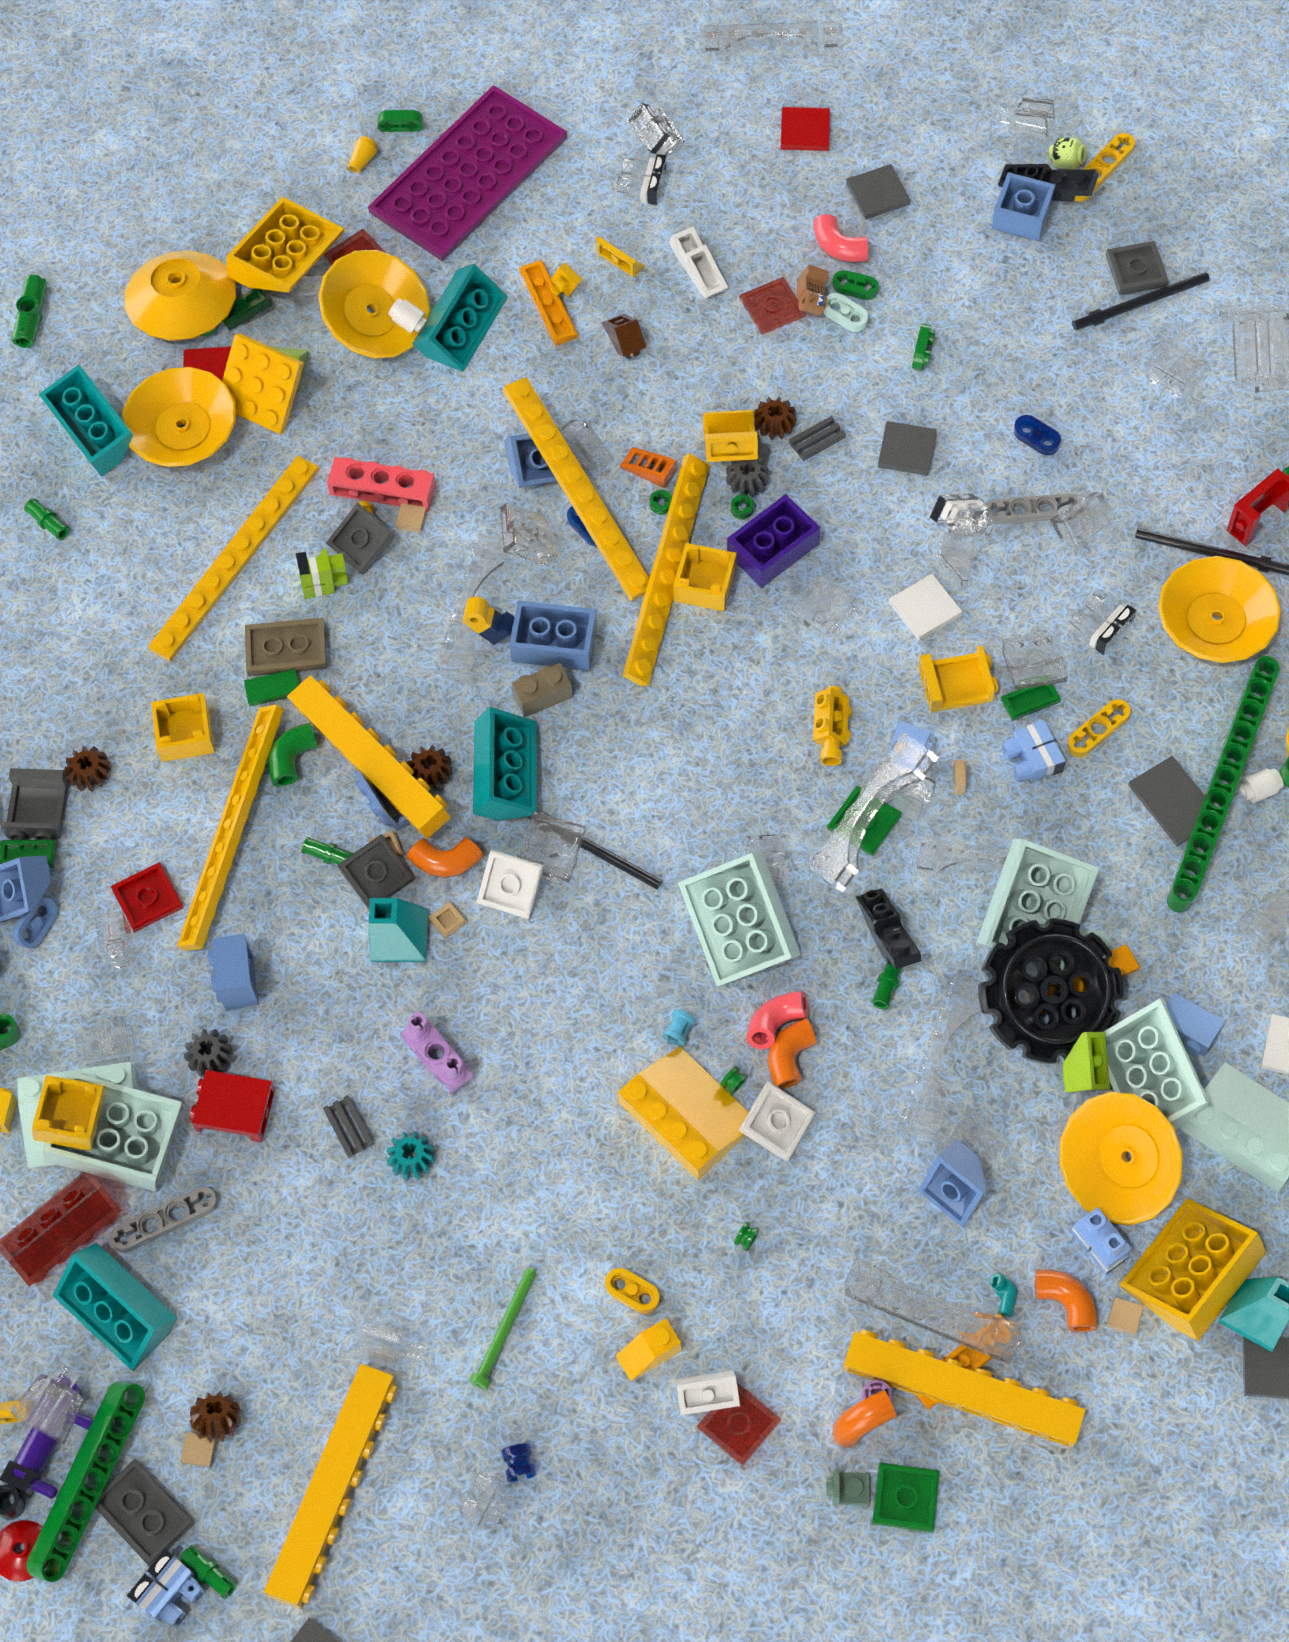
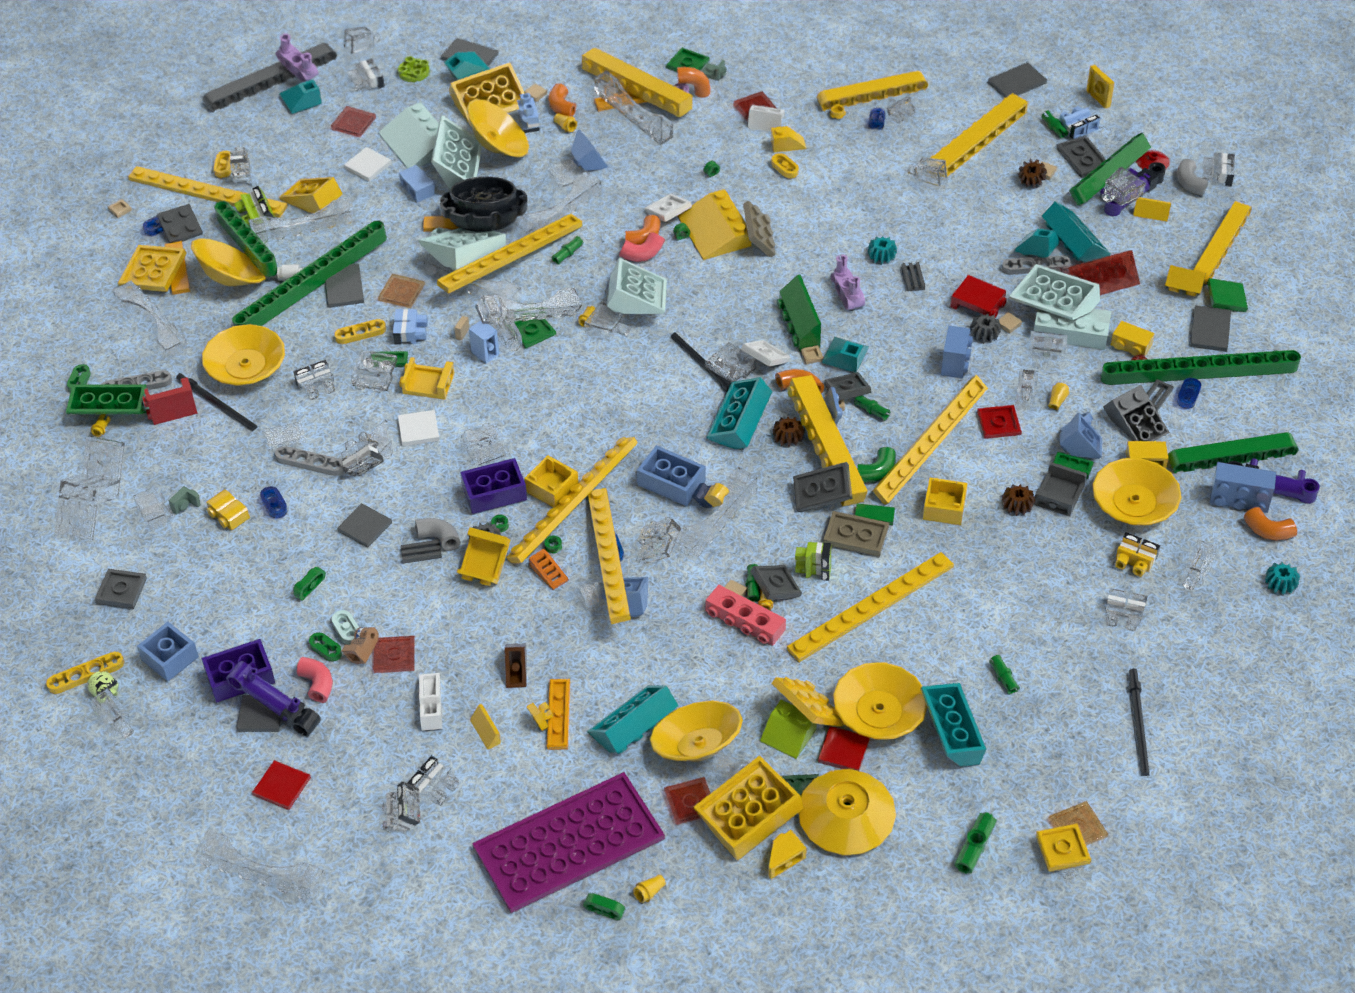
camera: 160 degrees left, 15 degrees down
yellow container [32,1075,105,1151] -> none
white brick [388,298,427,334] -> none
bright green bar [469,1267,536,1390] -> none
dark tan brick [512,663,573,717] -> none
medium azure bush [662,1009,696,1047] -> none
reddish brown gear [754,396,797,440] -> none
yellow brick [813,686,852,766] -> none
black slope [856,888,922,970] -> none
teal arm [990,1273,1018,1317] -> none
black slope [998,164,1099,202] -> none
lime slope [1063,1032,1110,1093] -> none
black bar [1072,272,1210,331] -> none
none -> sand green bracket [168,486,201,515]
none -> dark purple brick [201,639,275,703]
none -> yellow brick [206,489,250,531]
none -> dark purple piece [226,661,321,737]
none -> clear orange tile [378,273,425,308]
none -> light grey cylinder [415,518,460,551]
none -> yellow plate [437,213,582,294]
none -> yellow cone [554,113,577,132]
none -> yellow pin [578,306,597,327]
none -> dark tan plate [743,201,776,257]
none -> green pin [745,564,760,602]
none -> yellow slope [768,830,807,879]
none -> green slope [777,274,821,352]
none -> dark grey tile [793,462,853,512]
none -> yellow beam [816,71,928,111]
none -> yellow plate [830,105,846,119]
none -> tan tile [999,312,1022,334]
none -> teal slope [1015,229,1059,258]
none -> yellow cone [1048,382,1070,410]

